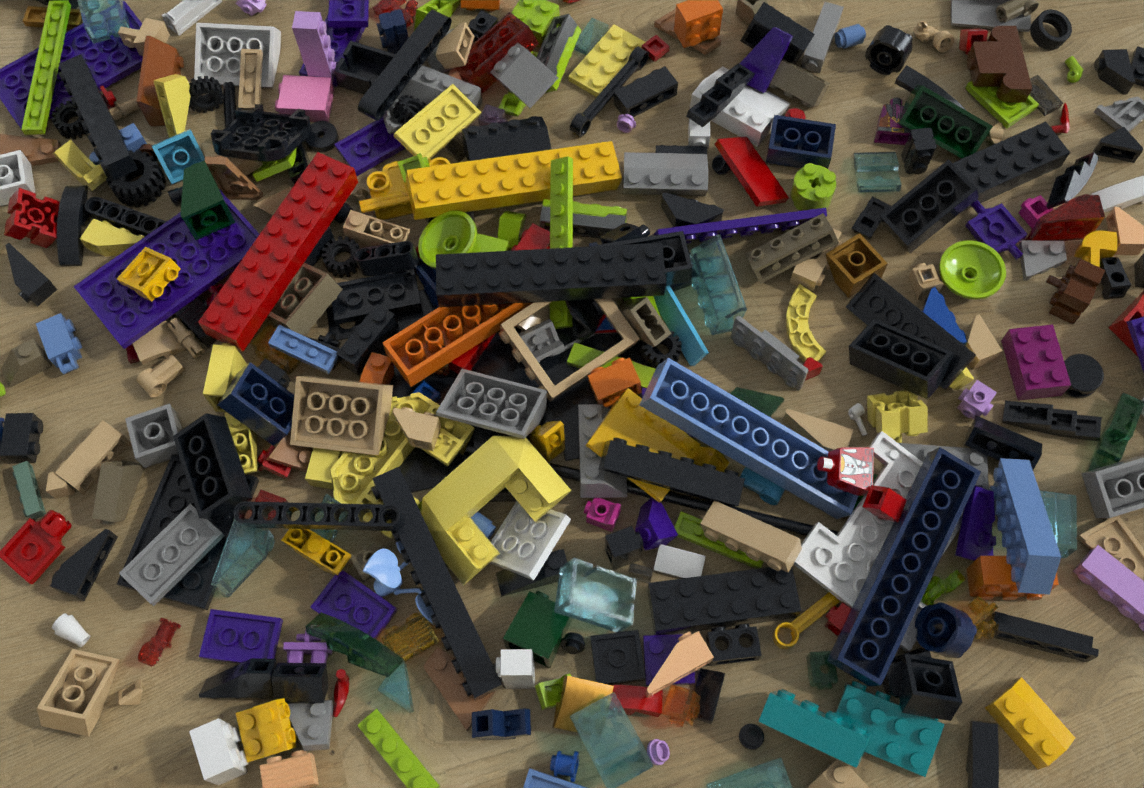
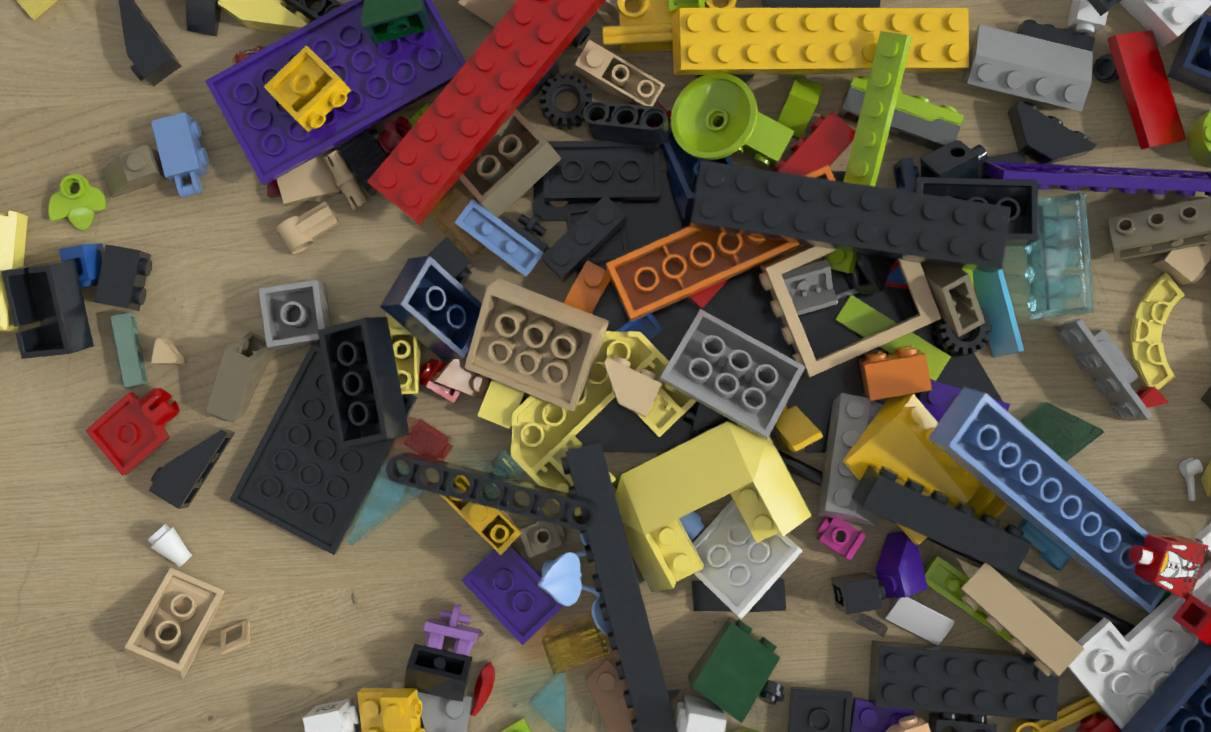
camera: 10 degrees right, 20 degrees up
tan brick [55,420,131,495] -> none
light grey plate [119,504,225,606] -> none
clear red connector [138,618,181,667] -> none
dark purple plate [199,609,283,664] -> none
black slope [199,658,277,699] -> none
light yellow brick [203,343,247,412] -> none
clear green slope [305,612,403,677] -> none
clear light blue piece [554,558,637,632] -> none
tan slope [782,409,853,452] -> none

